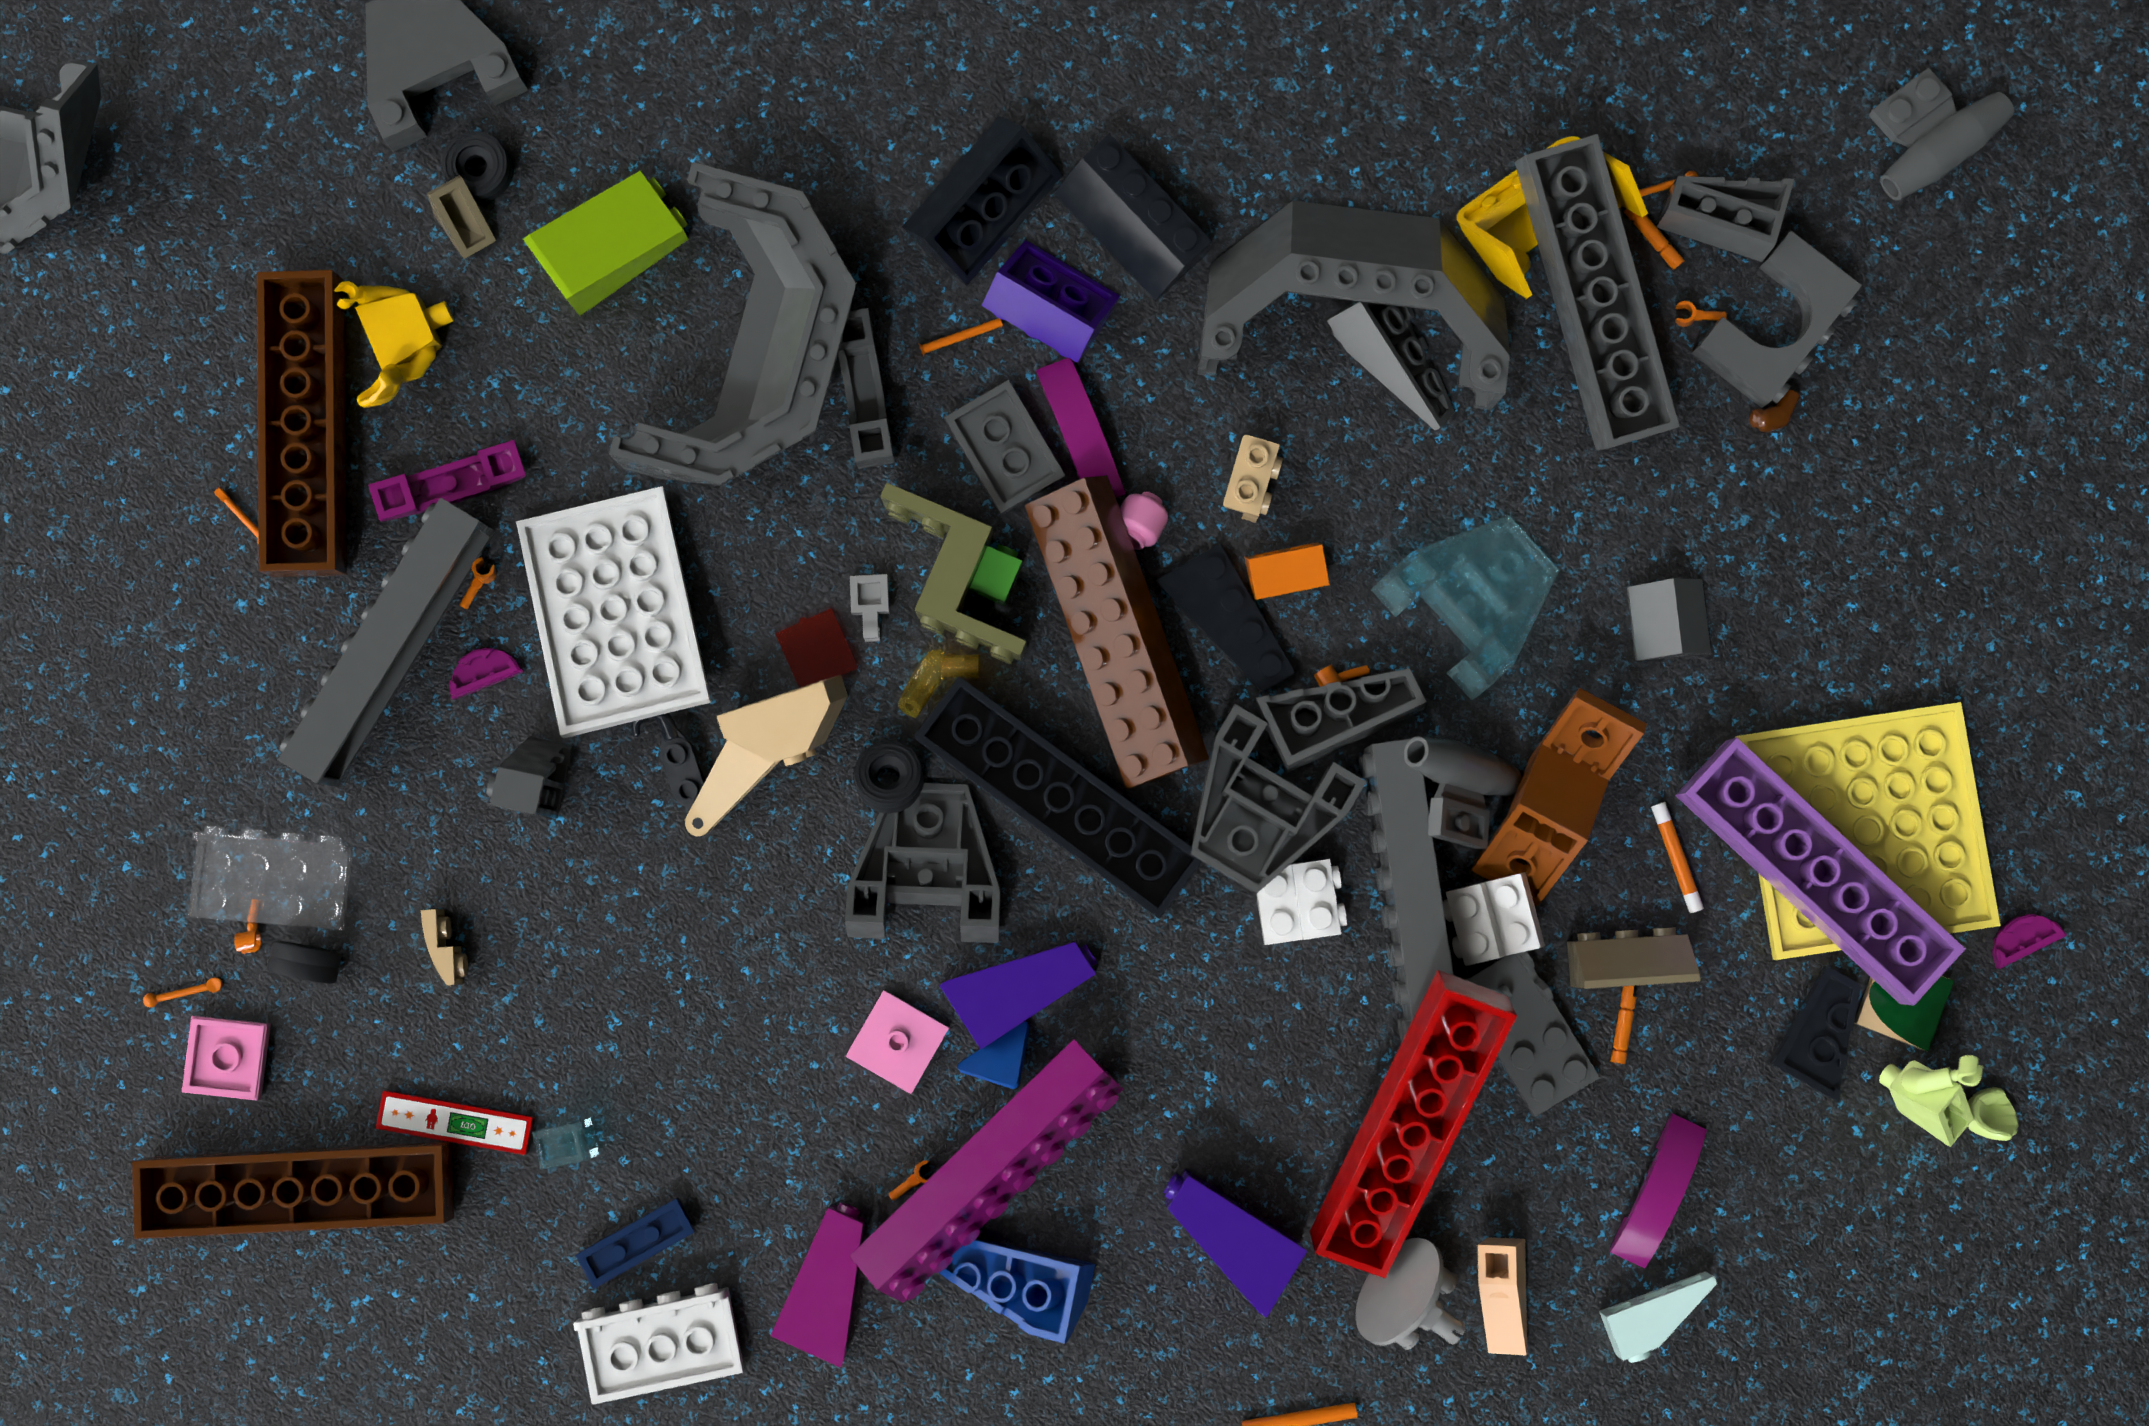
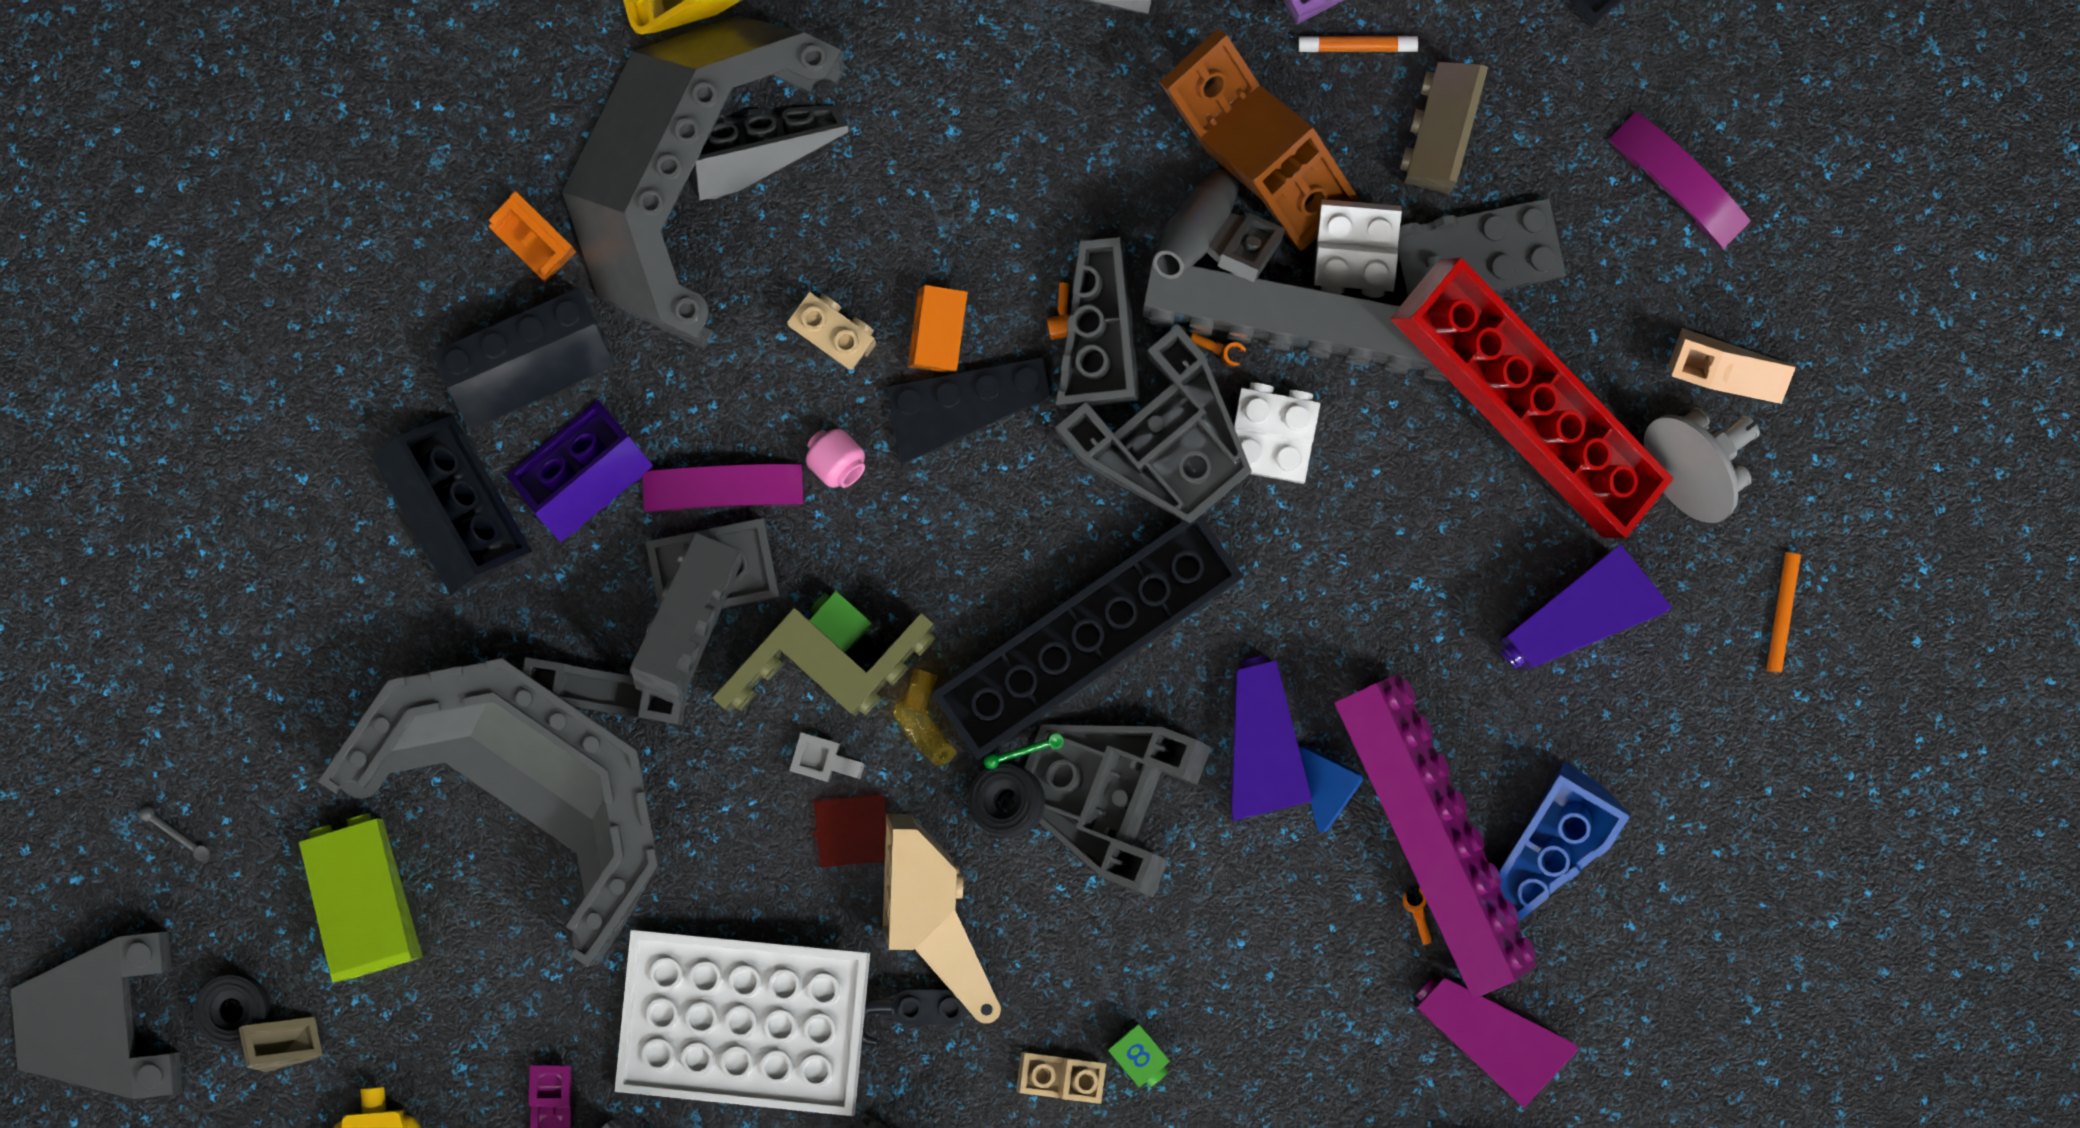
camera: 65 degrees left, 0 degrees up
bright pink plate [845,990,950,1094] -> none
orange piece [918,318,1003,357] -> none
reddish brown brick [1025,475,1210,789] -> none
clear light blue wedge [1370,515,1559,700] -> none
light aqua slope [1599,1272,1717,1363] -> none
orange wheel [1610,986,1637,1064] -> none
none -> dark grey hinge [139,806,210,861]
none -> orange hinge [488,191,576,283]
none -> dark grey wedge [630,533,742,706]
none -> green hinge [983,732,1064,769]
none -> tan slope [1016,1052,1106,1104]
none -> bright green brick [1108,1023,1170,1088]
none -> orange hand [1191,333,1246,367]

